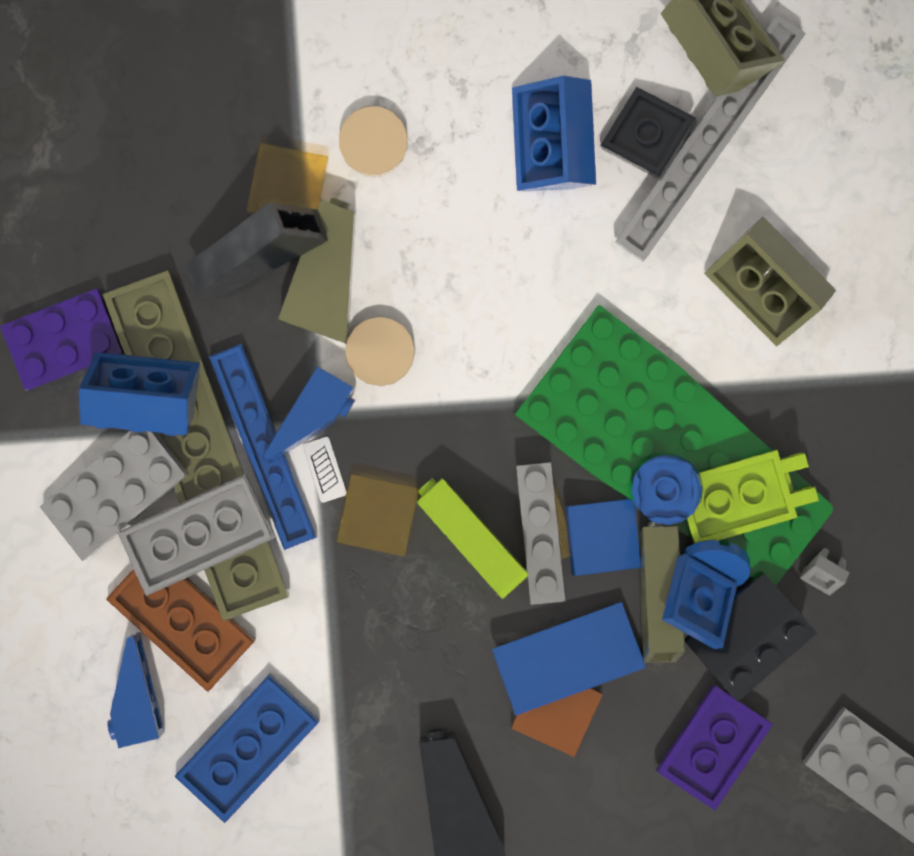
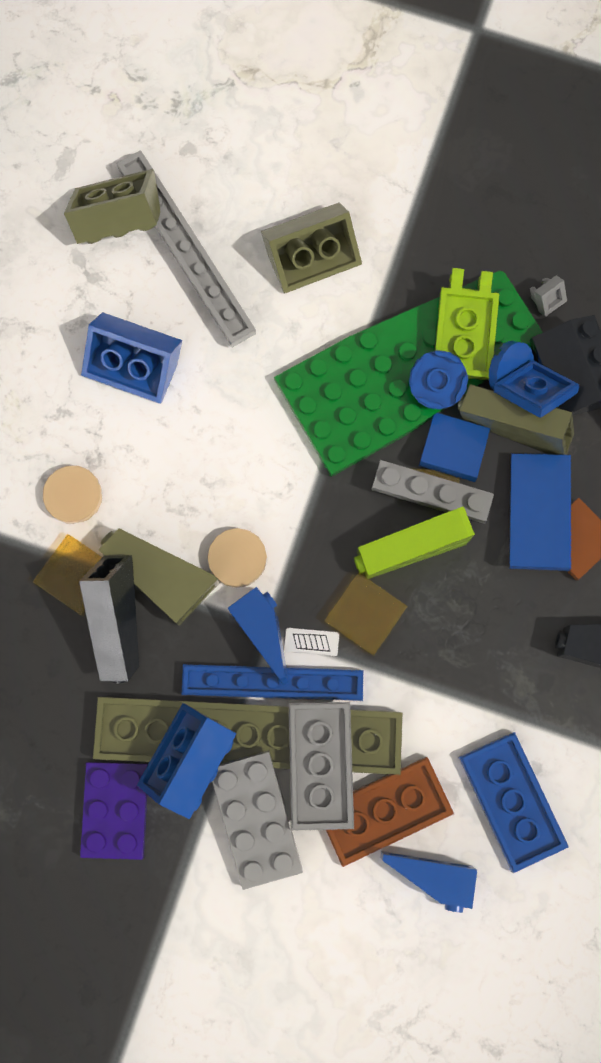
camera: 70 degrees left, 10 degrees down
black tile [600,87,697,180] -> none

